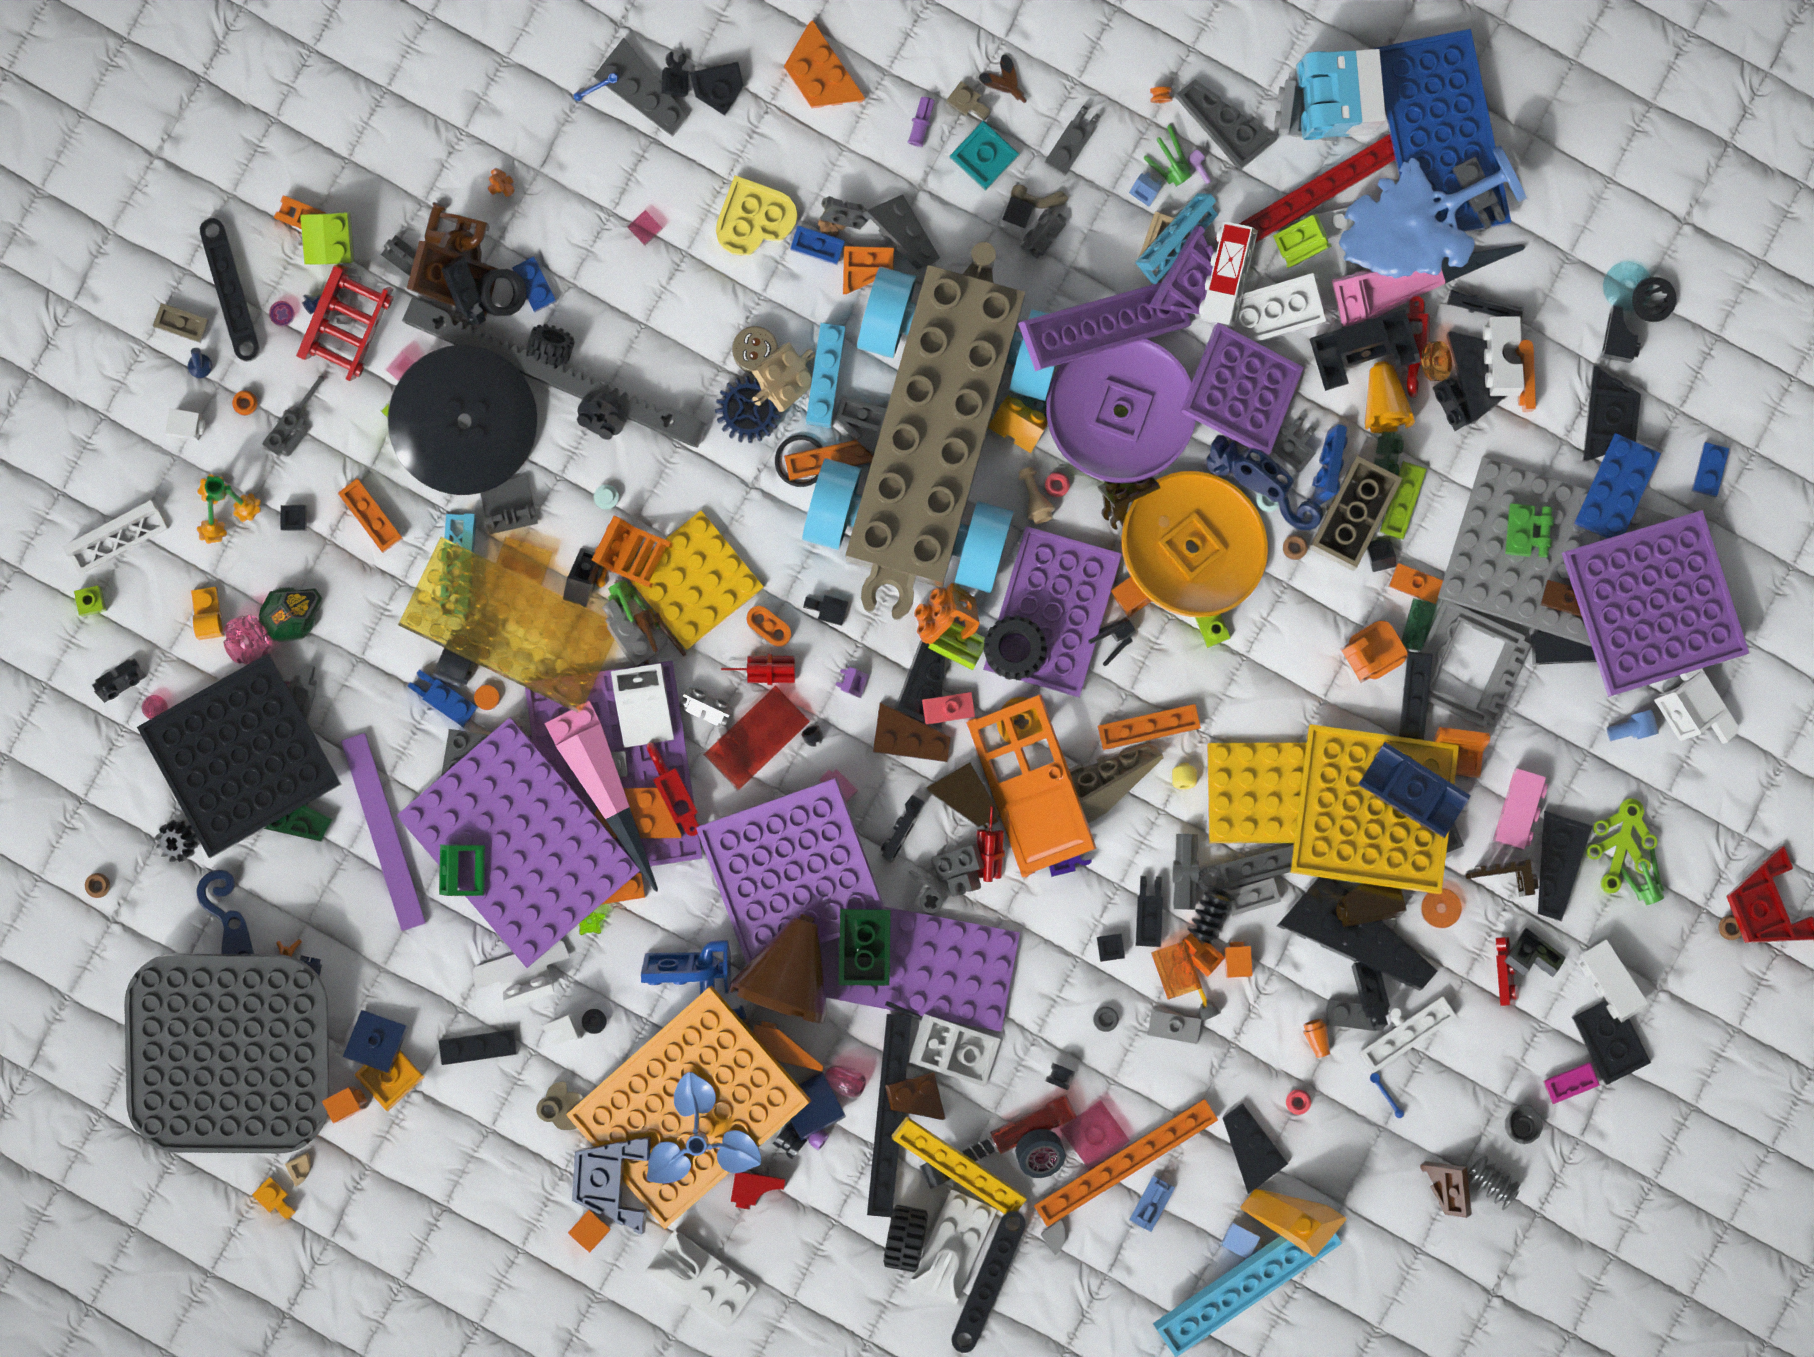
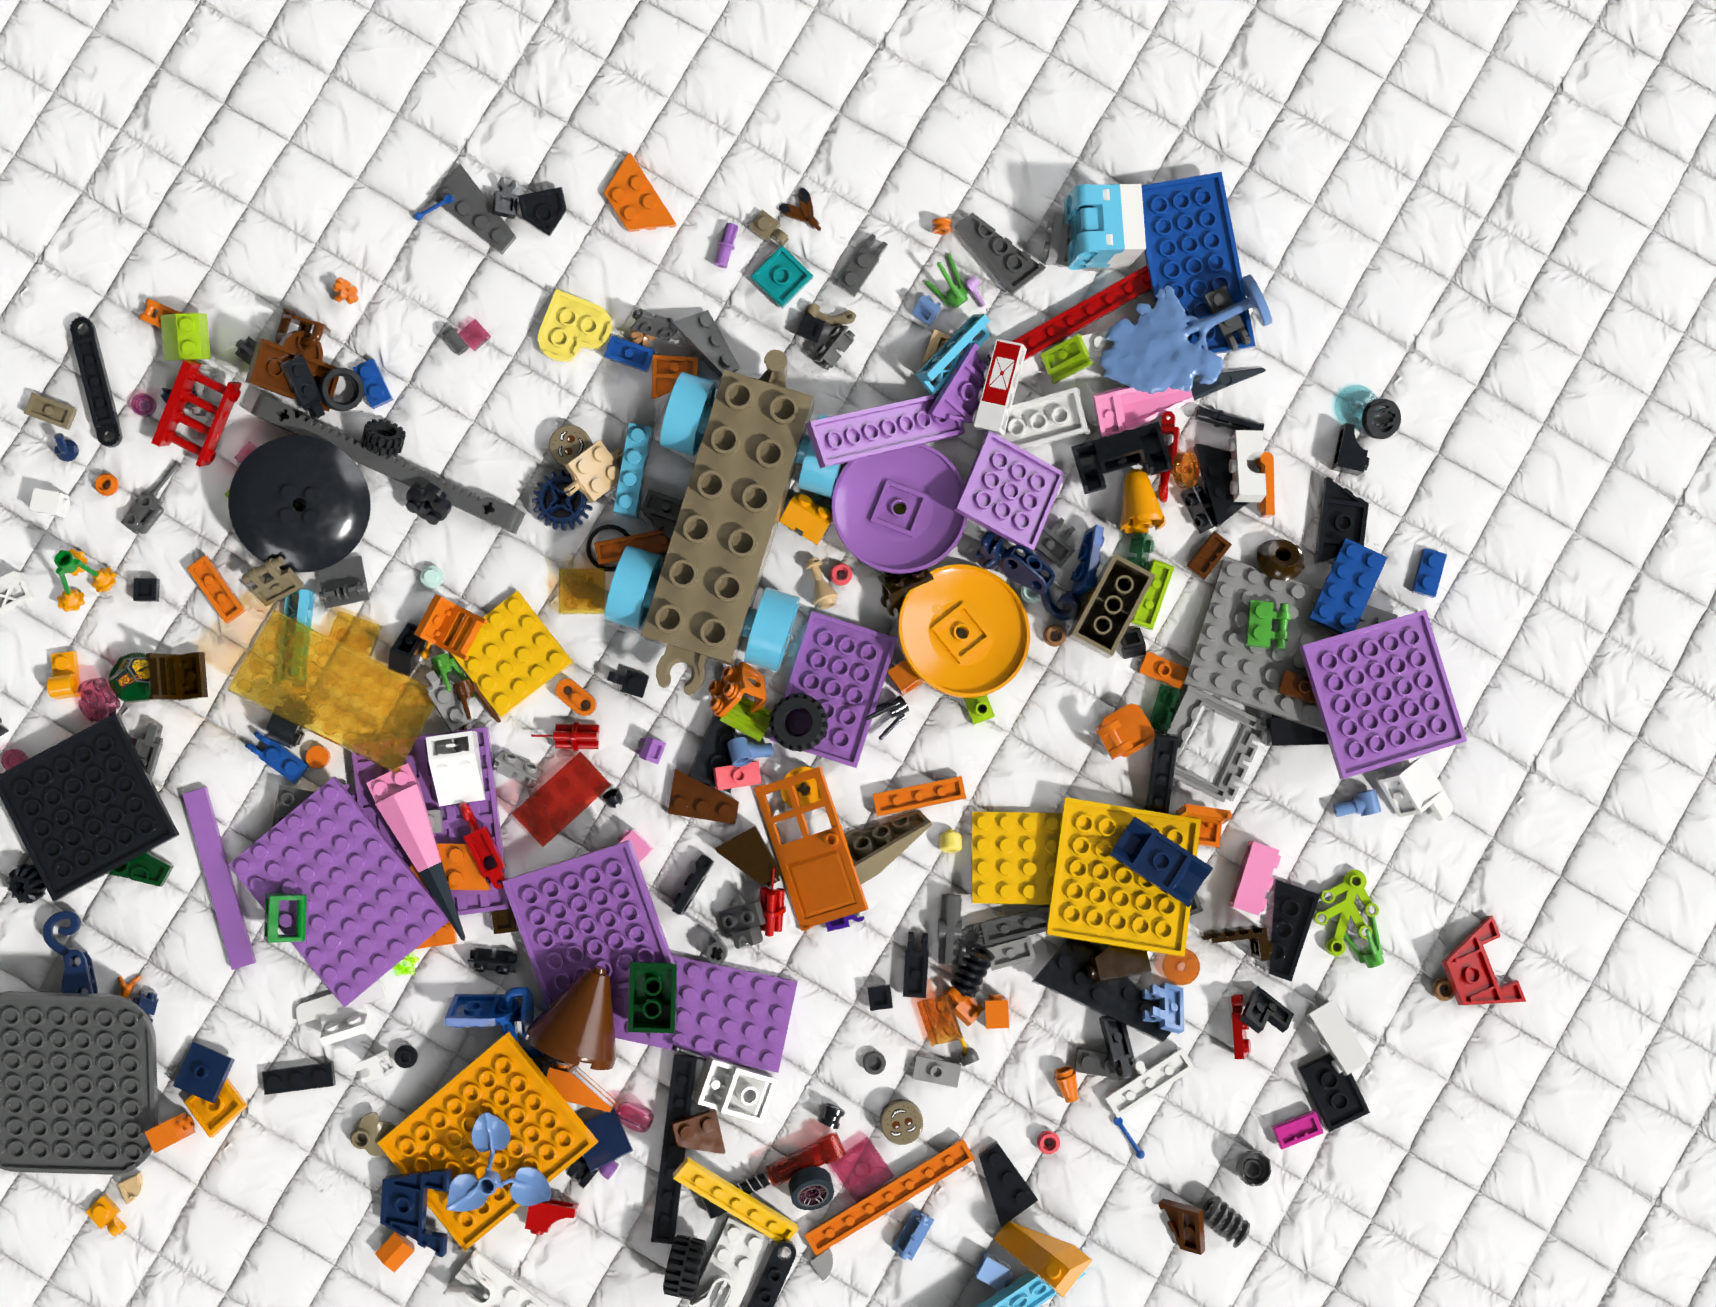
camera: 10 degrees left, 0 degrees up
none -> dark brown plate [146,652,208,701]
none -> dark tan plate [242,556,304,606]
none -> dark grey pin [441,326,469,356]
none -> black hinge [467,948,517,975]
none -> dark brown plate [492,909,518,934]
none -> clear yellow plate [559,568,605,614]
none -> medium blue pin [727,737,774,767]
none -> dark tan head [880,1099,923,1145]
none -> medium blue plate [1142,983,1184,1034]
none -> reddish brown plate [1185,531,1232,580]
none -> dark brown piece [1257,539,1305,581]

